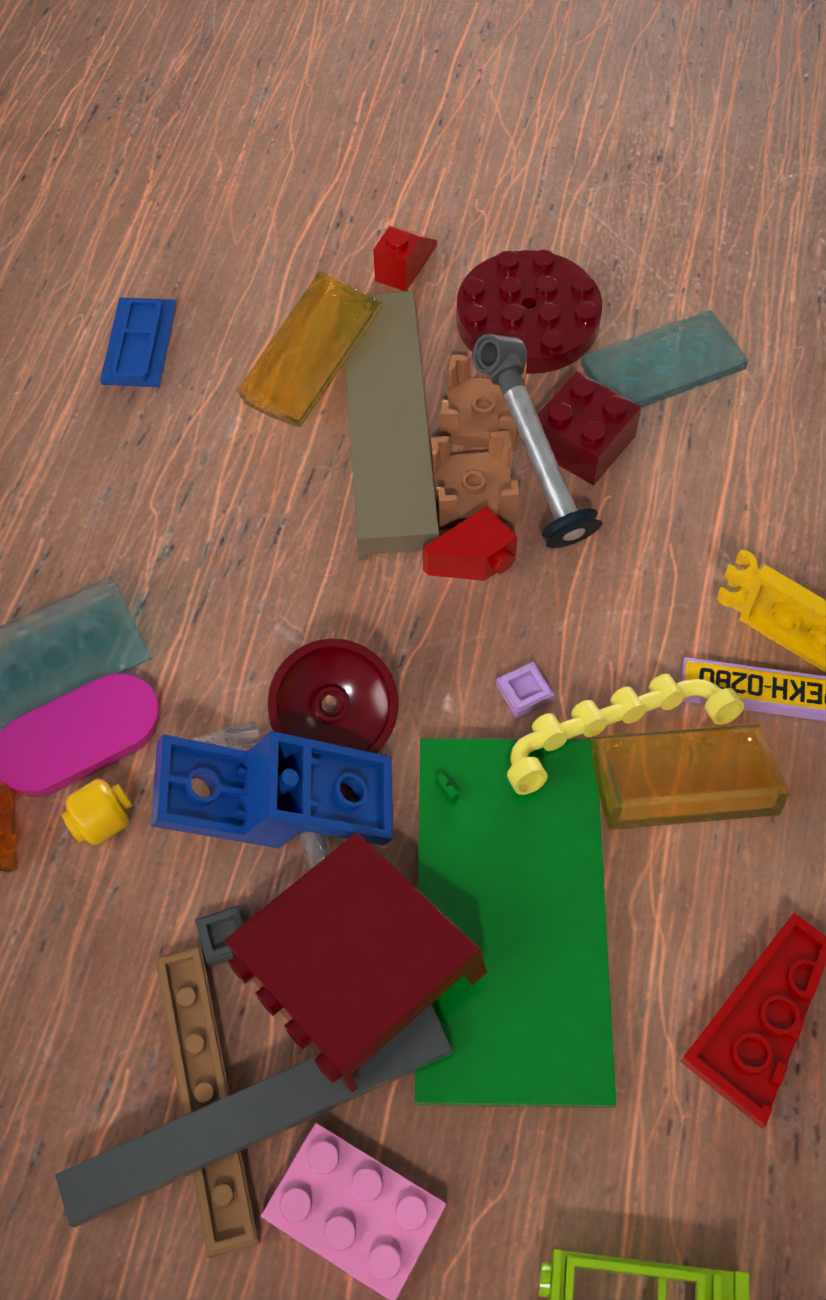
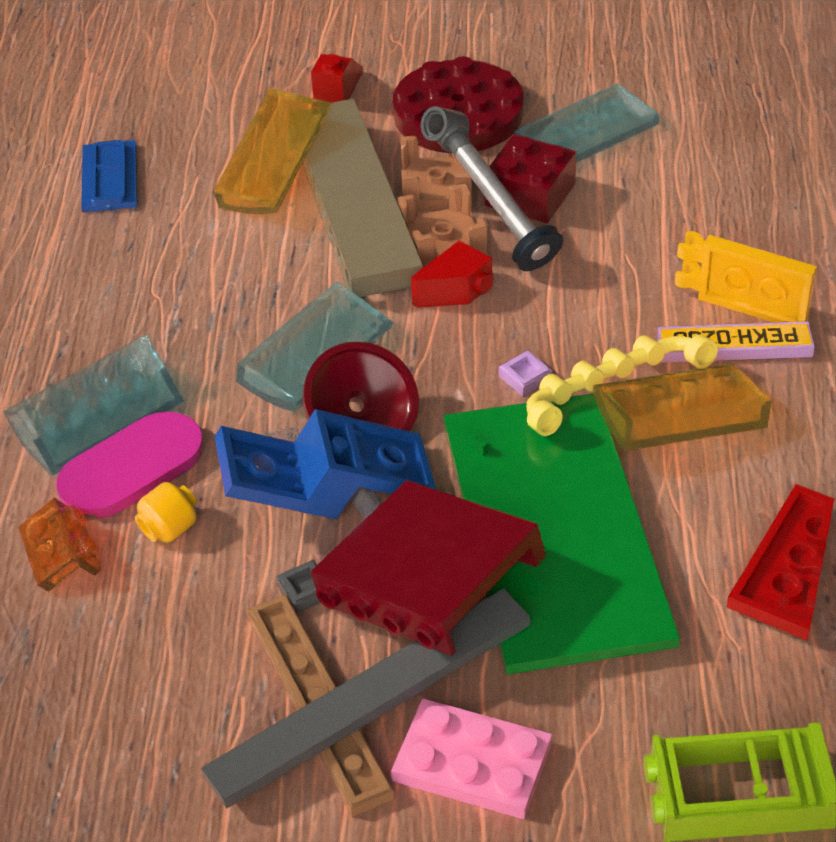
camera: 10 degrees left, 15 degrees down
none -> clear light blue slope [236,281,393,412]

